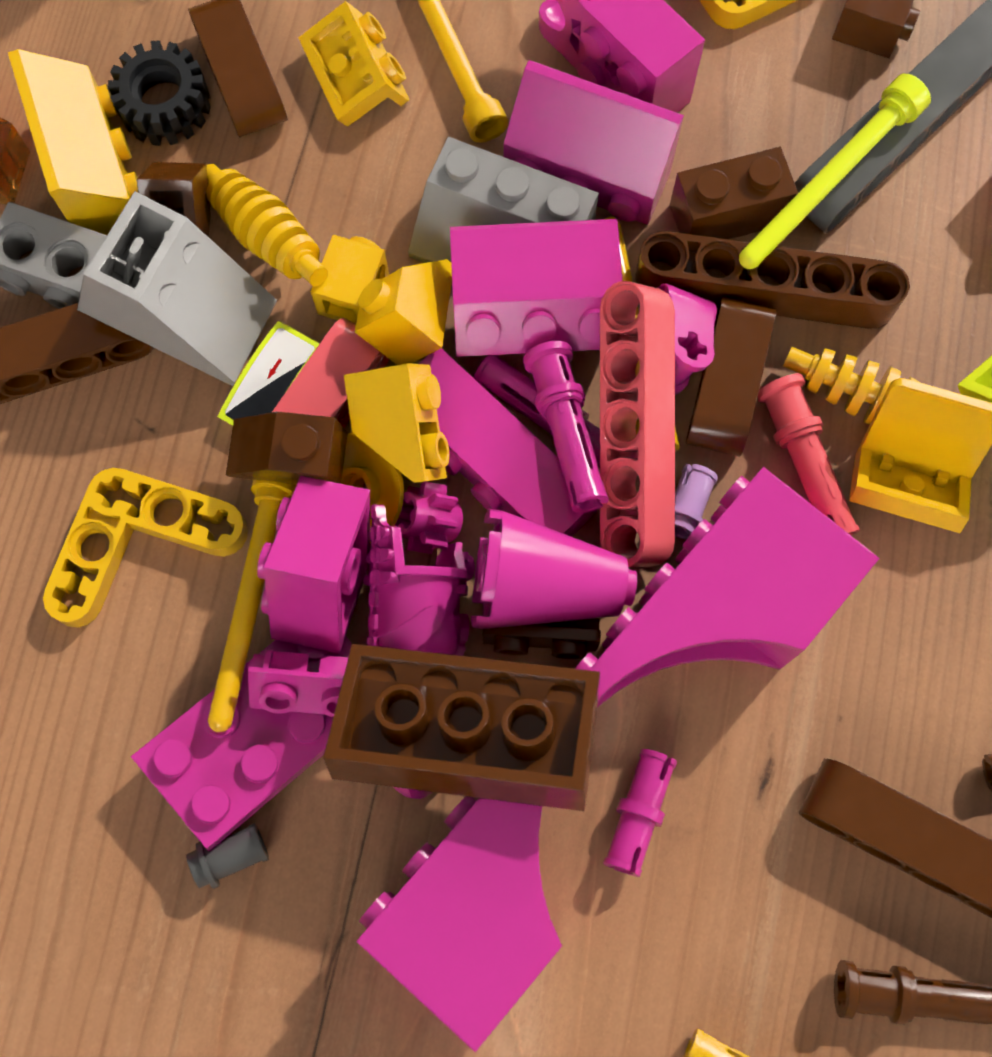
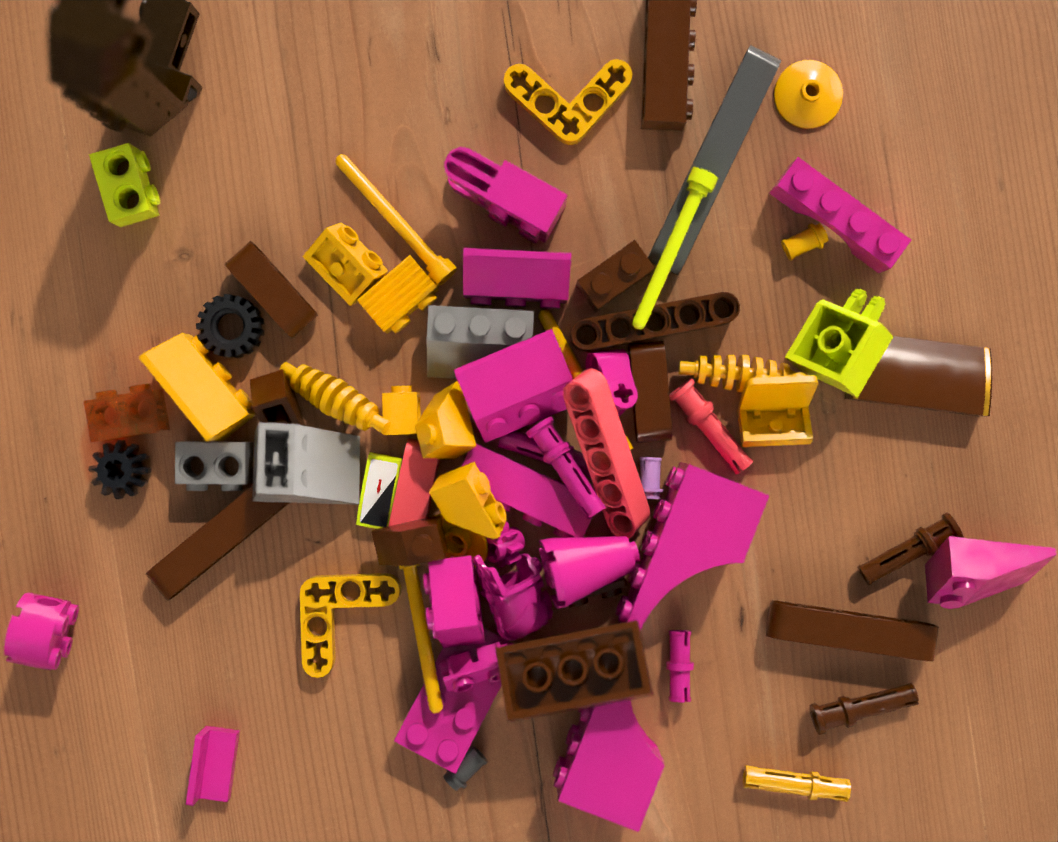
camera: 20 degrees left, 15 degrees up
none -> yellow brick [357,255,439,334]

